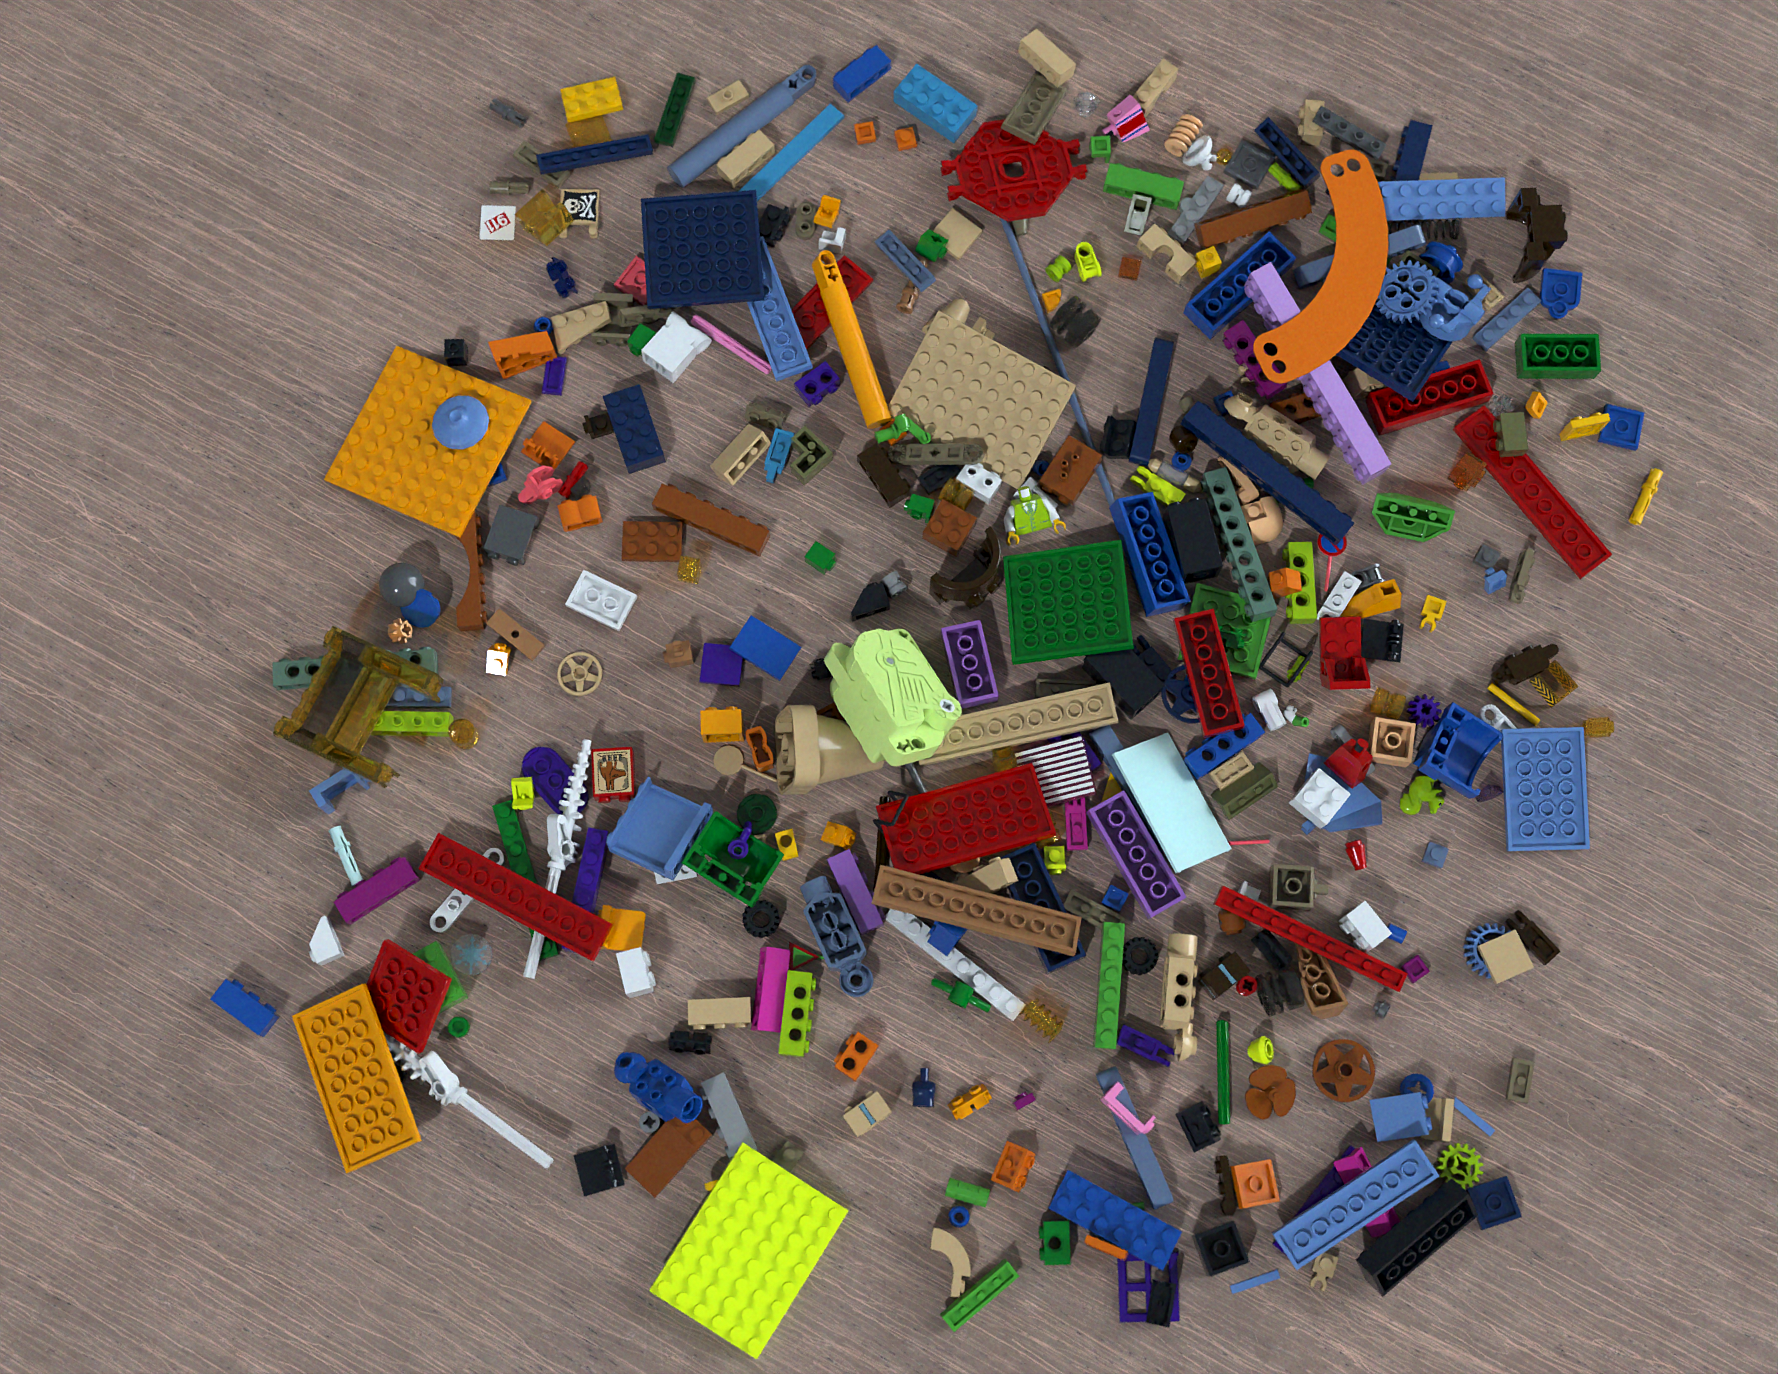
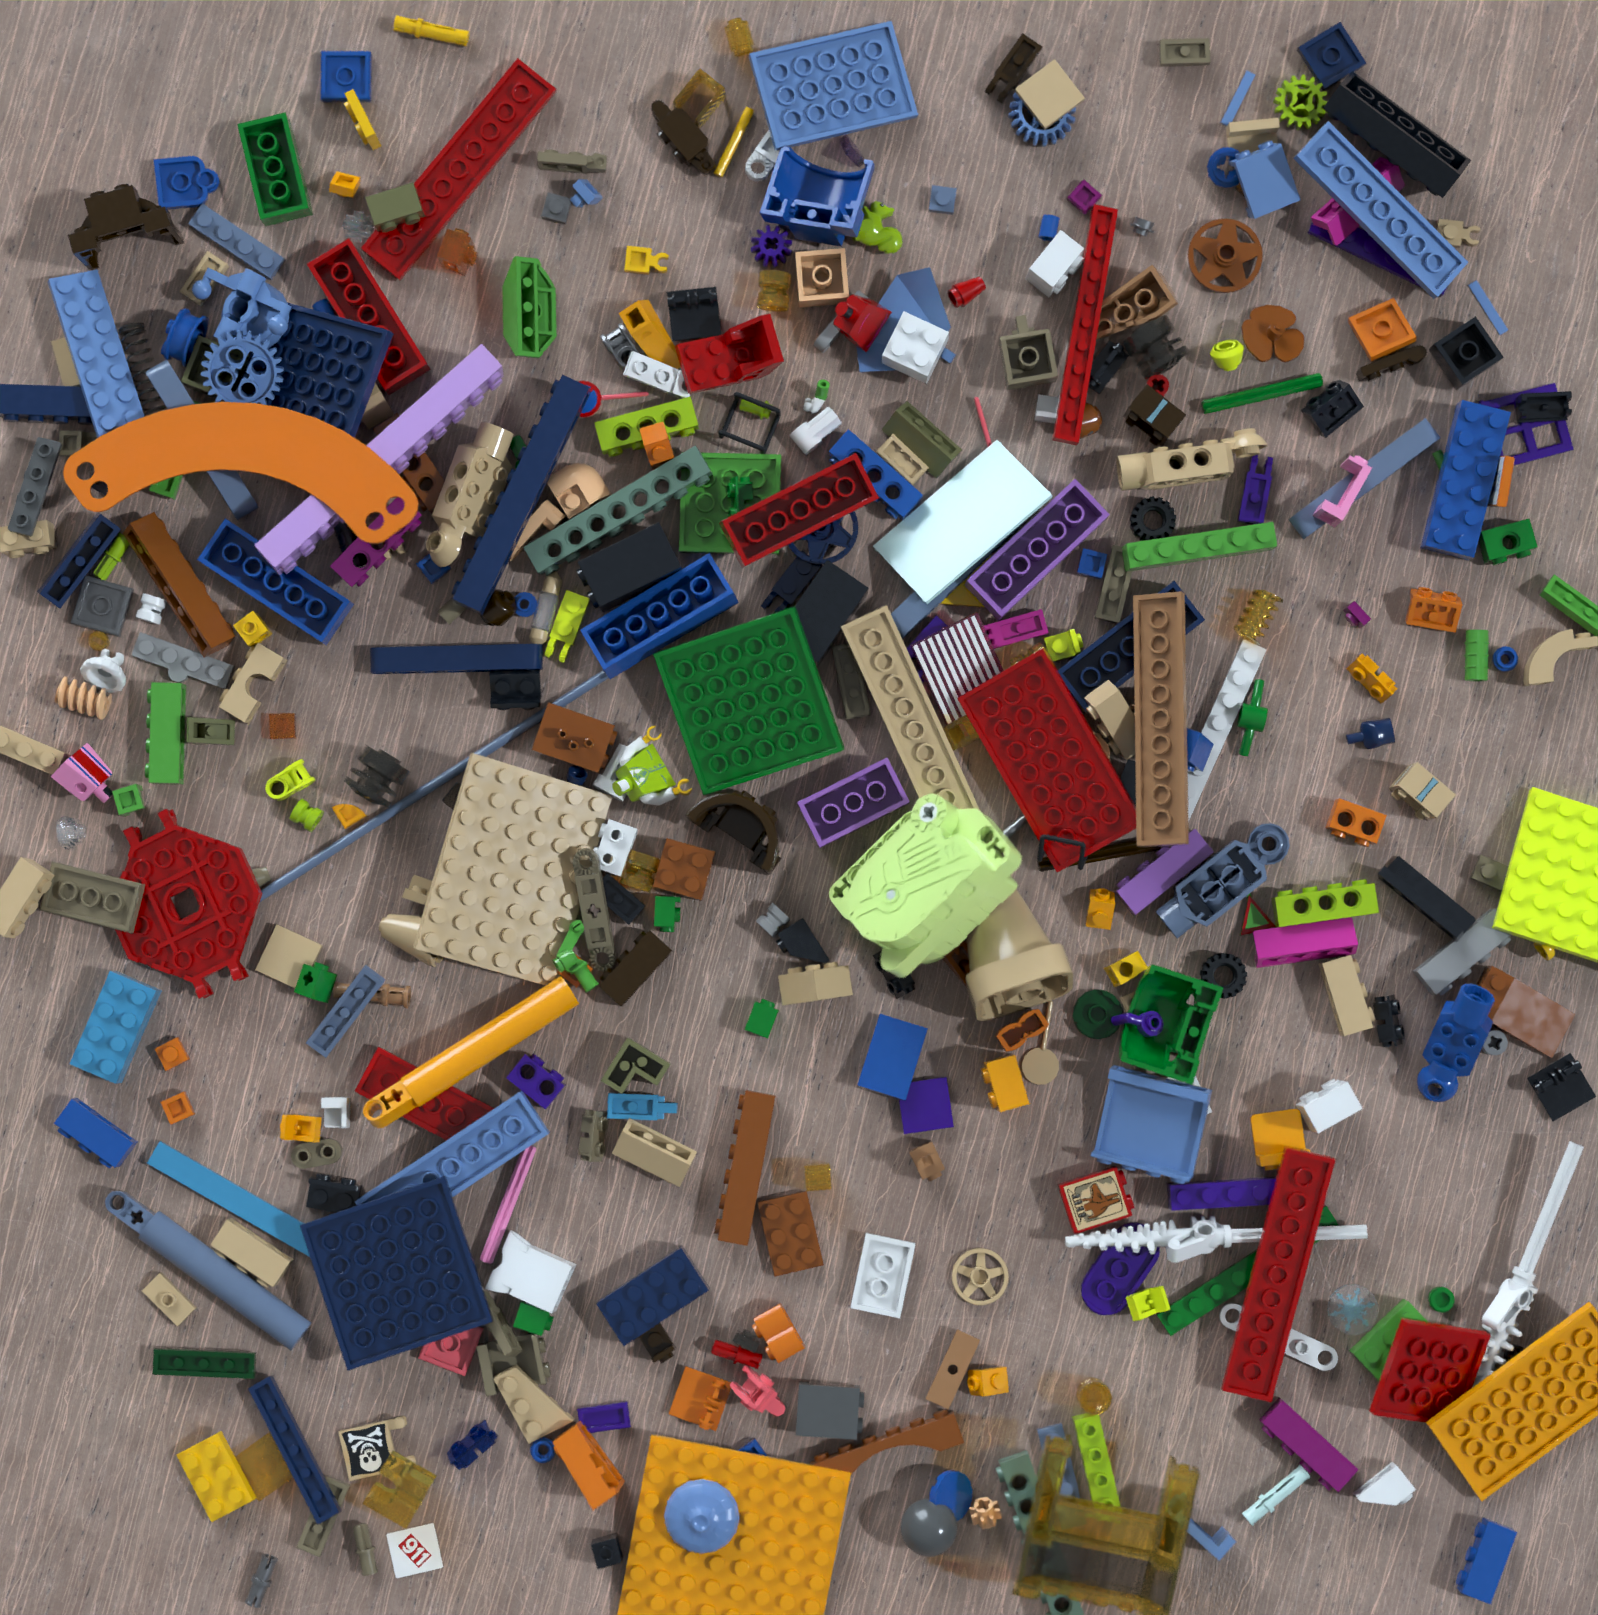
camera: 100 degrees left, 10 degrees up
none -> tan brick [778,962,853,1005]
none -> black panel [1378,856,1476,942]

